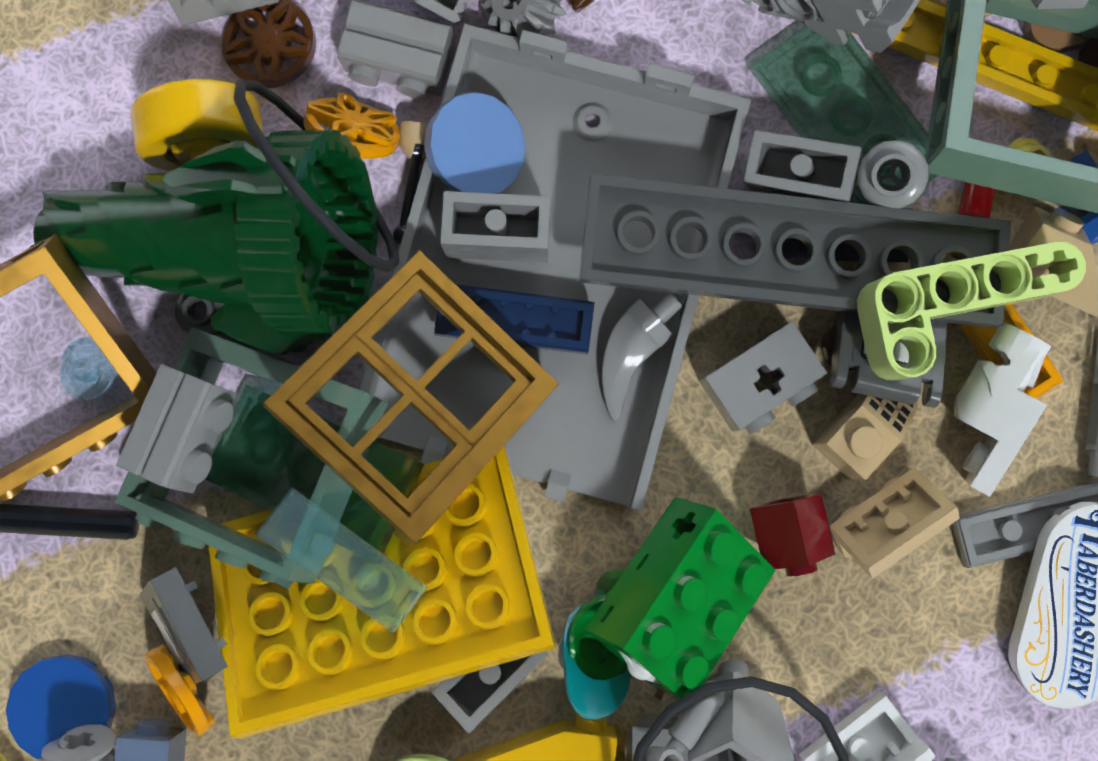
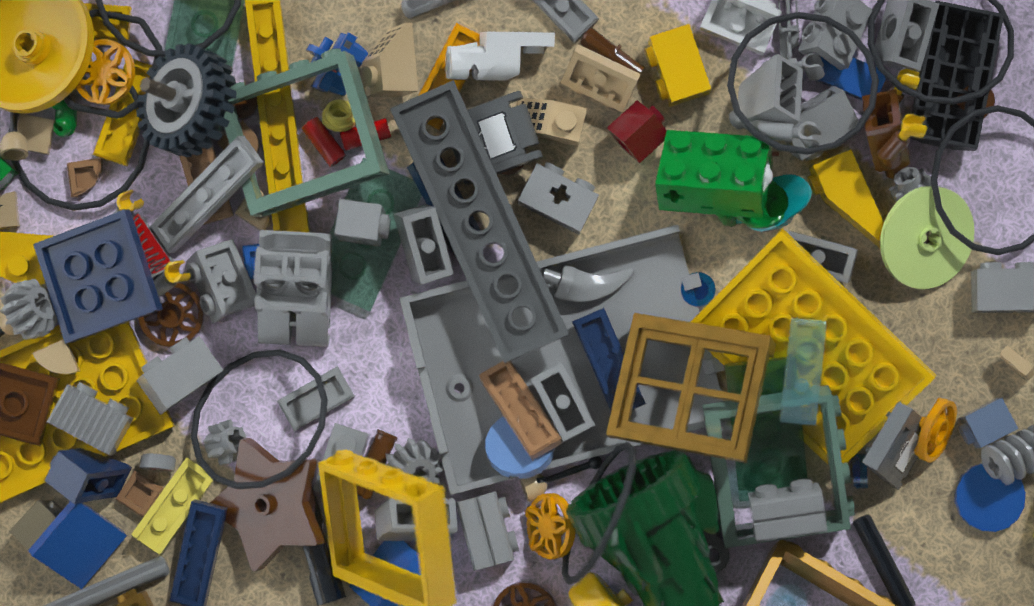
camera: 125 degrees left, 0 degrees up
light grey head [857,140,929,208] -> none
yellowish green beam [857,242,1086,380] -> none
none -> red axle [301,116,347,168]
none -> light grey brick [335,199,391,247]
none -> medium nougat plate [479,361,563,461]
none -> reddish brown axle [580,28,645,74]
none -> yellow brick [644,24,711,107]
none -> tile [681,272,716,307]
none -> tile [852,453,868,489]

